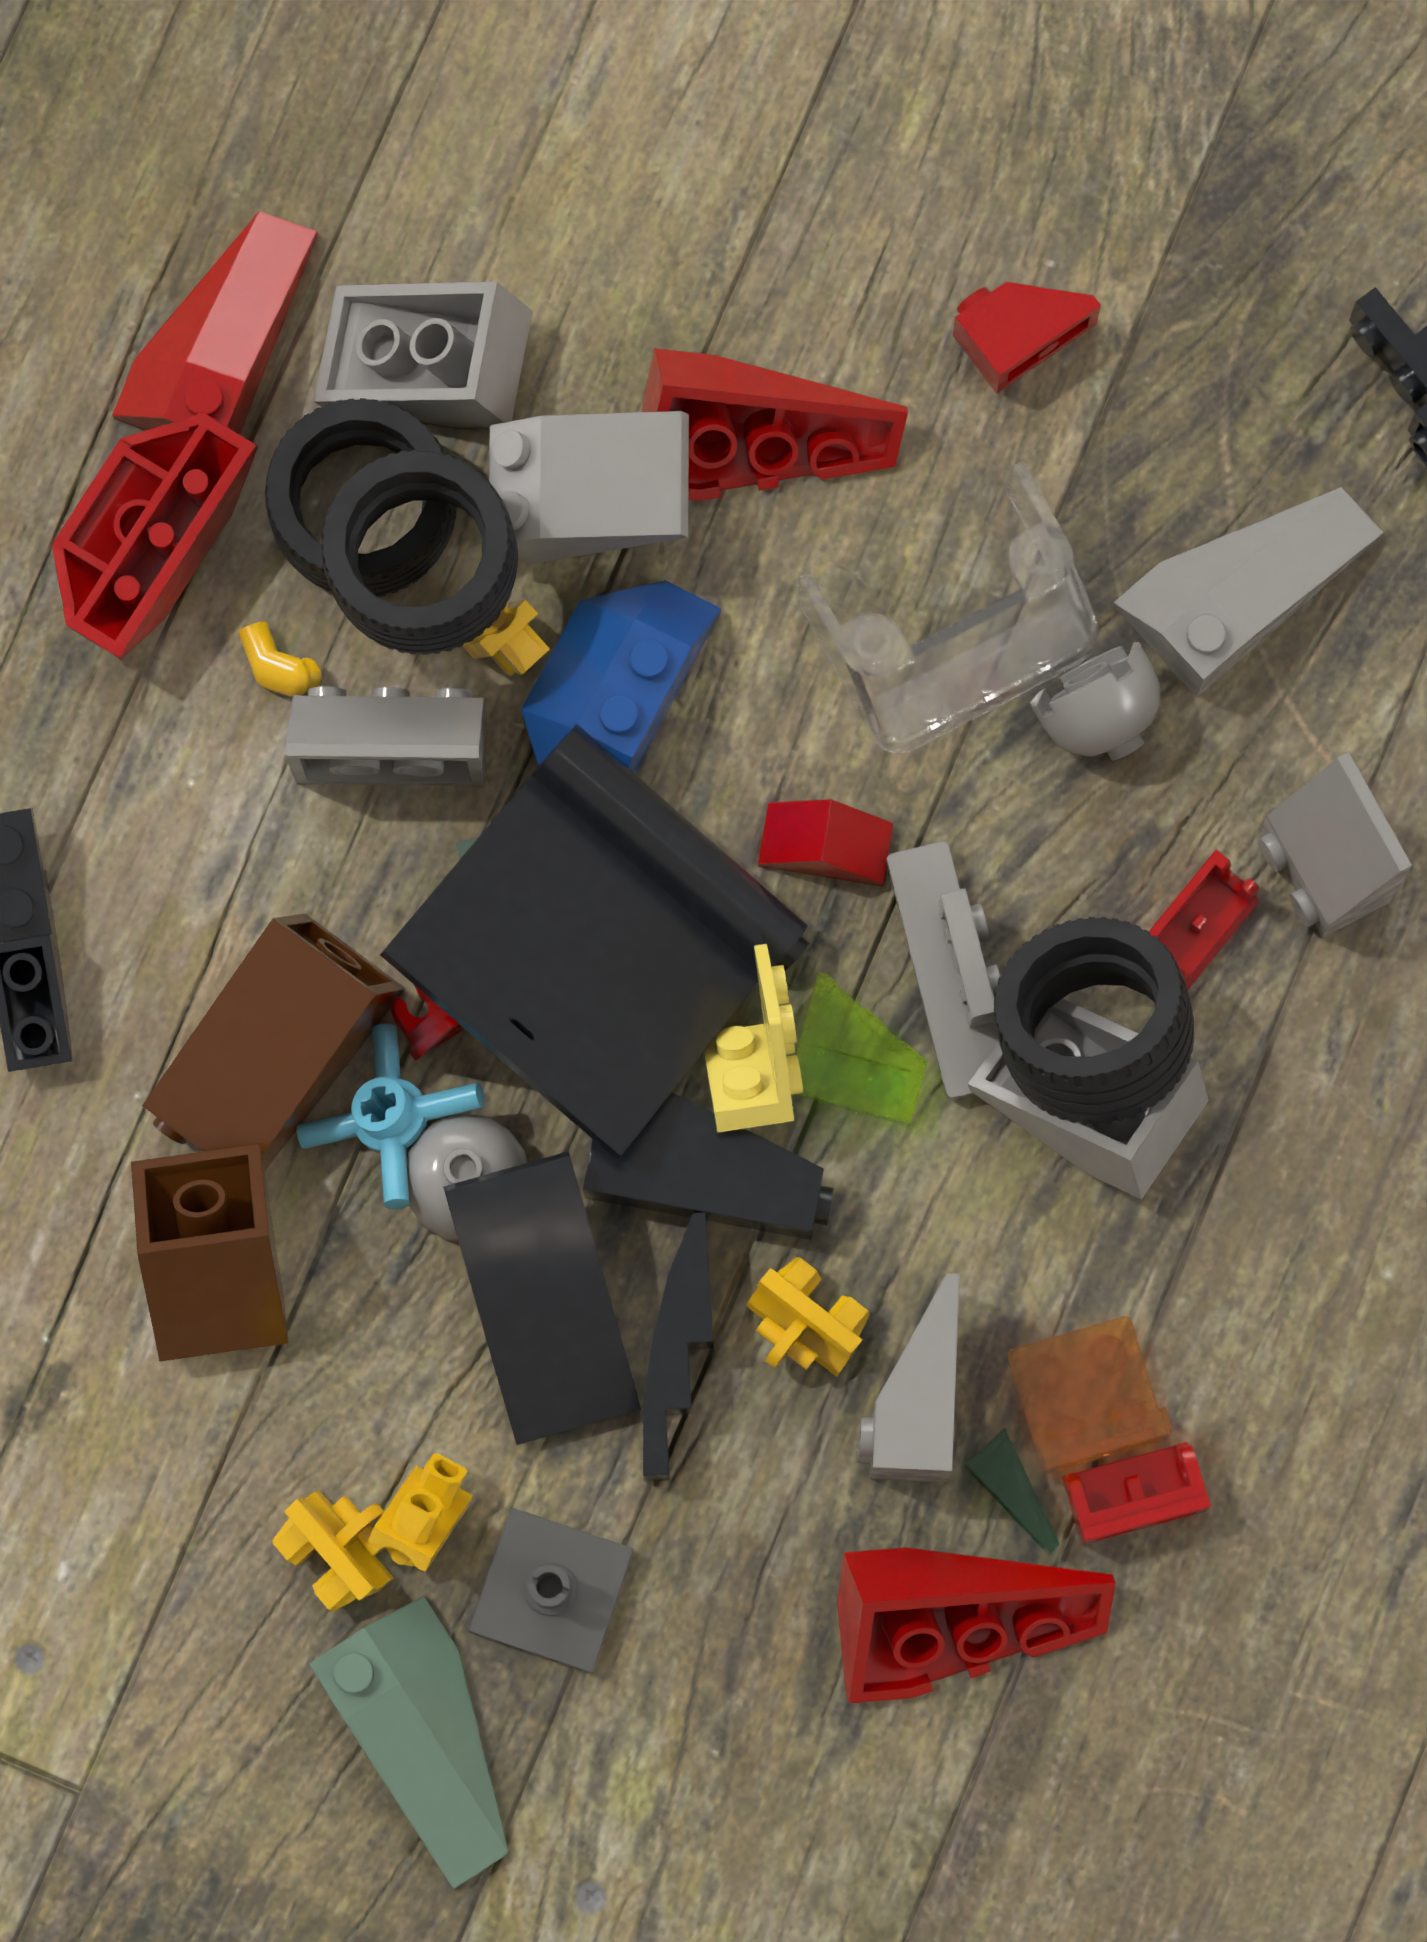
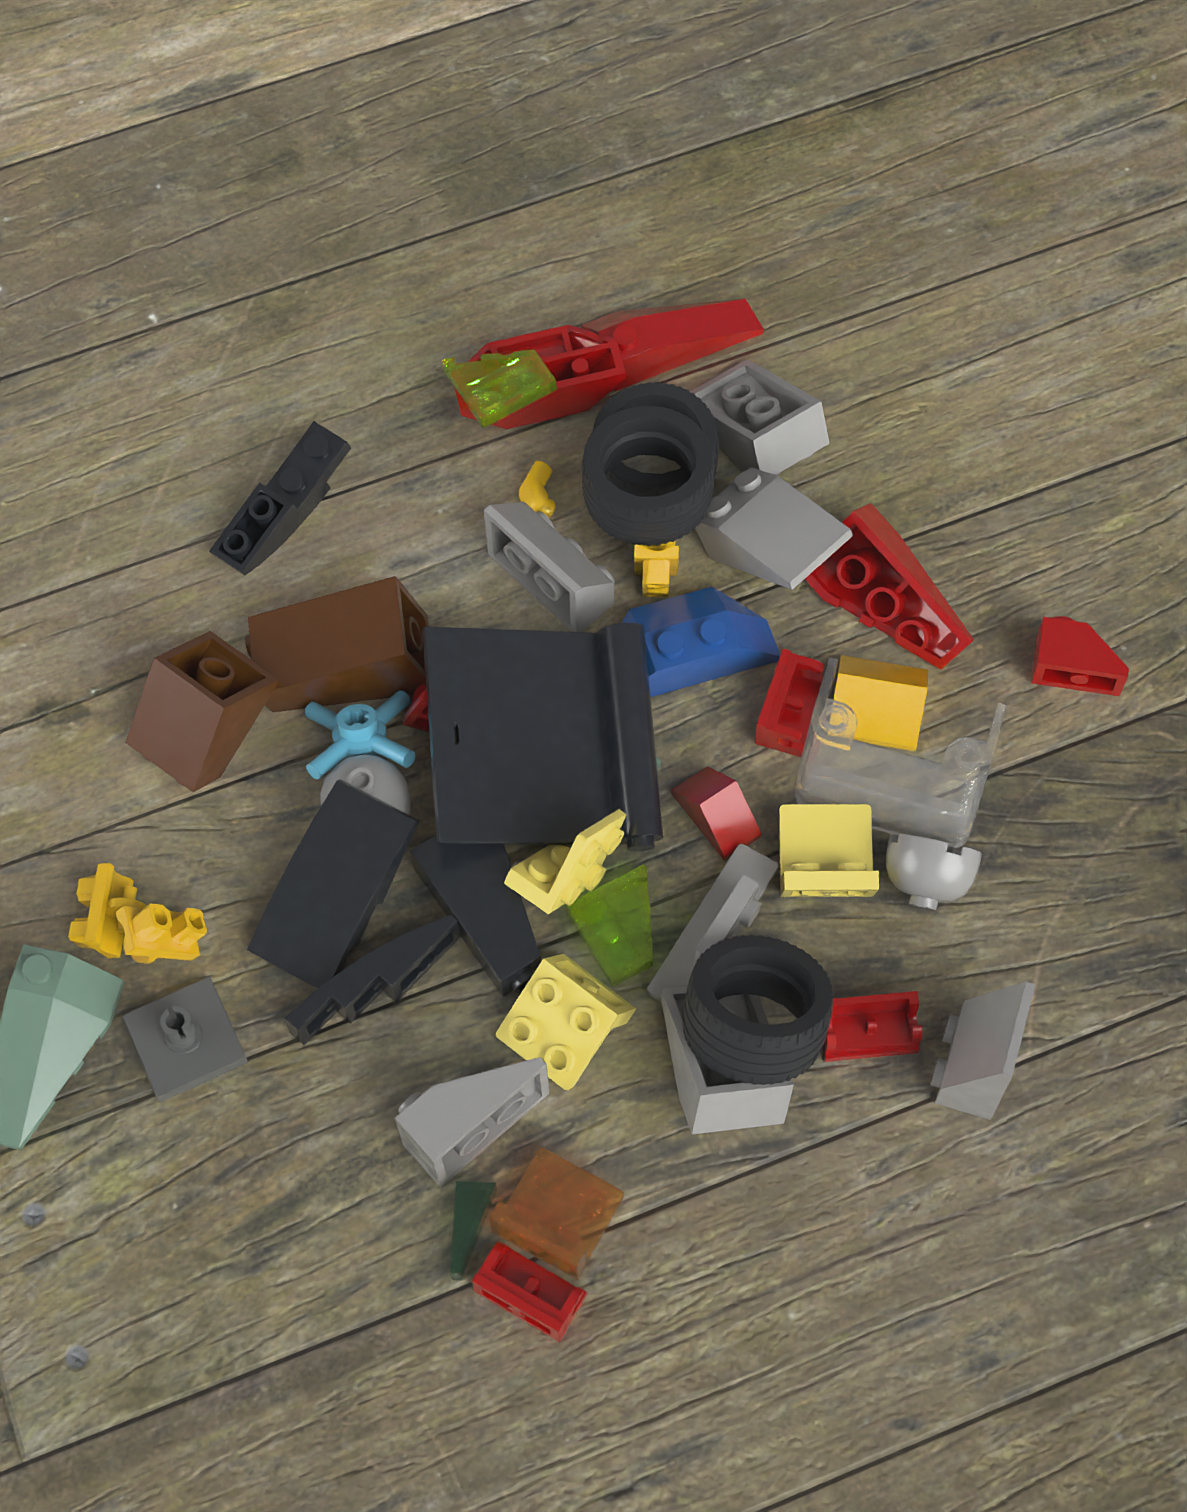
camera: 45 degrees right, 15 degrees down
yellow hips [746,1257,870,1377] -> none
red wedge [837,1547,1116,1704] -> none
light grey wedge [1113,487,1384,697] -> none
none -> clear neon green wing [442,350,557,428]
none -> light yellow bracket [496,954,637,1090]
none -> red hinge [755,648,827,758]
none -> light yellow bracket [779,804,879,897]
none -> yellow slope [827,655,928,751]

